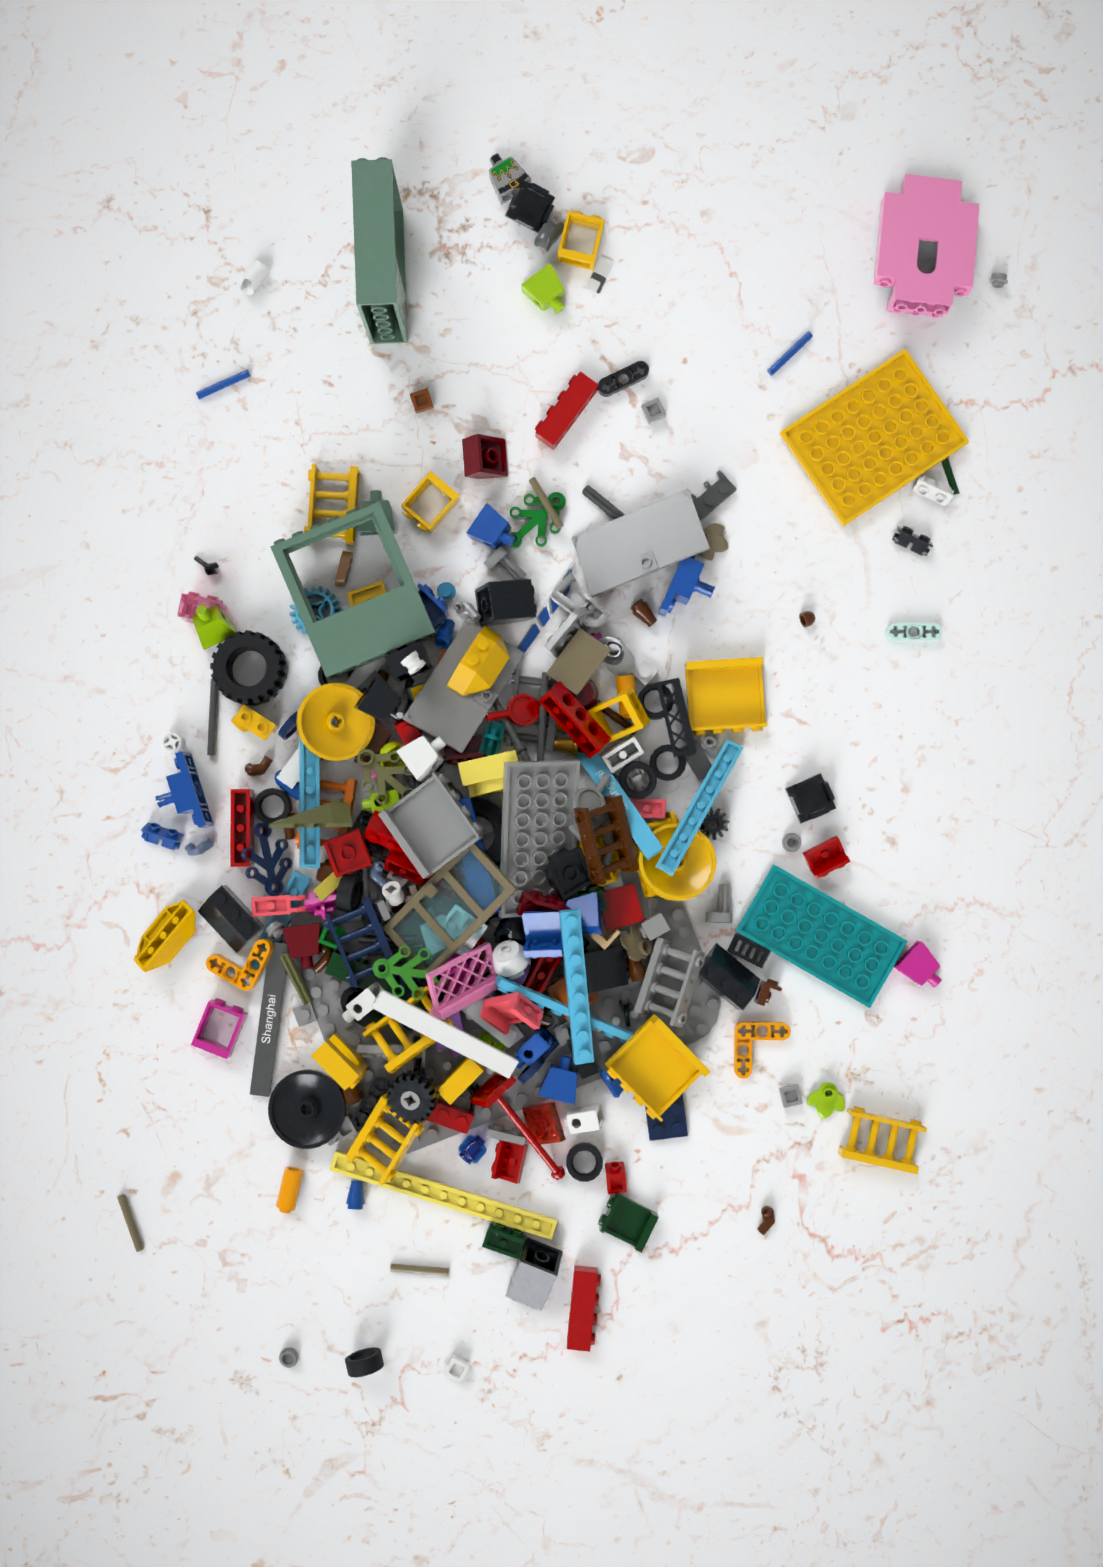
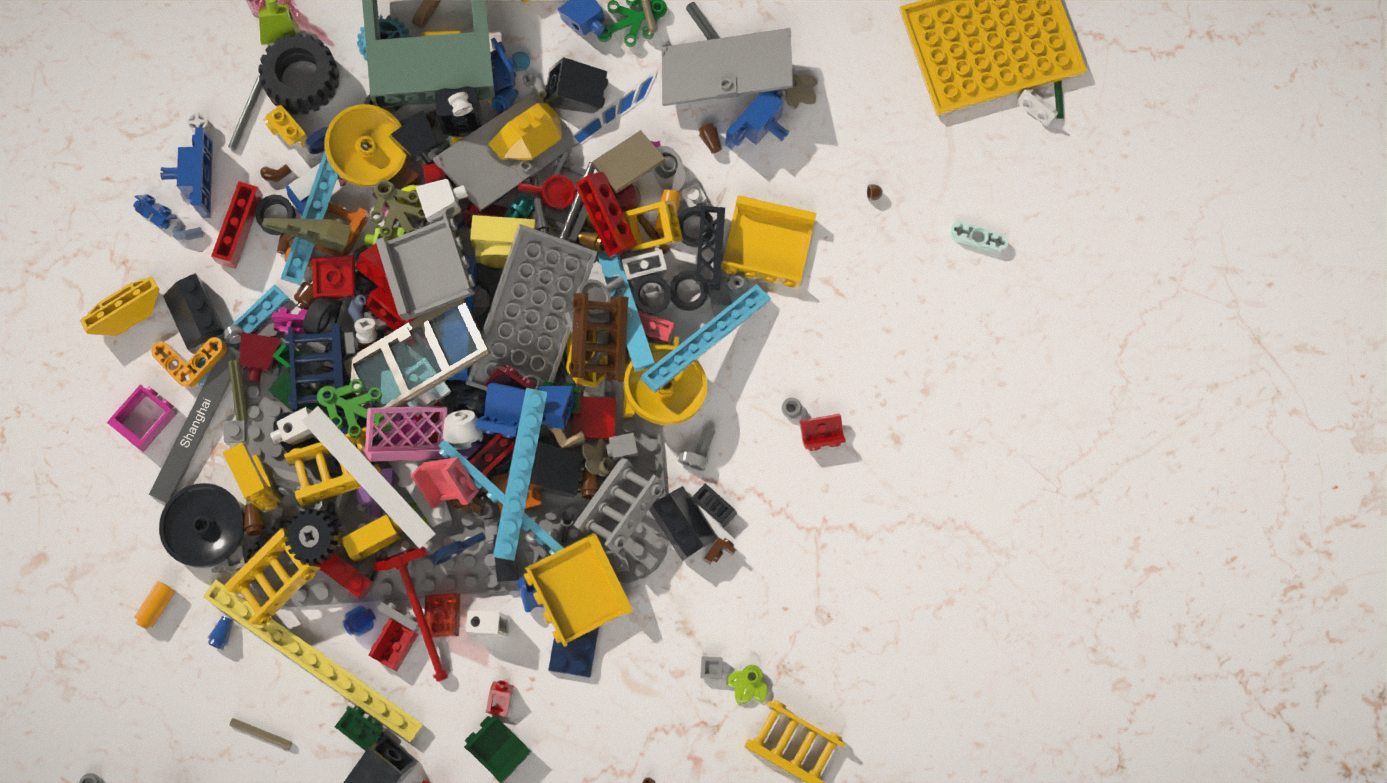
camera: 15 degrees right, 10 degrees down
dark blue plant [241,823,293,896] -> none
coral hinge [251,894,307,917] -> none
reddish brown arm [313,945,334,973] -> none
light yellow sticker [314,872,342,901] -> none
light grey piece [483,545,527,580] -> none
blue torso [515,1027,555,1069] -> none
blue torso [538,1056,577,1105] -> none
black panel [543,846,592,901] -> none
light grey plate [545,572,611,659] -> none
black tyre [566,1142,603,1182] -> none
dark grey hinge [691,470,737,522] -> none
black gear [700,807,729,840] -> none
light orange beam [734,1021,791,1079] -> none
teal plate [735,864,908,1008] -> none
black panel [785,773,836,824] -> none
black hinge [892,526,933,556] -> none
dark pink torso [893,940,942,987] -> none

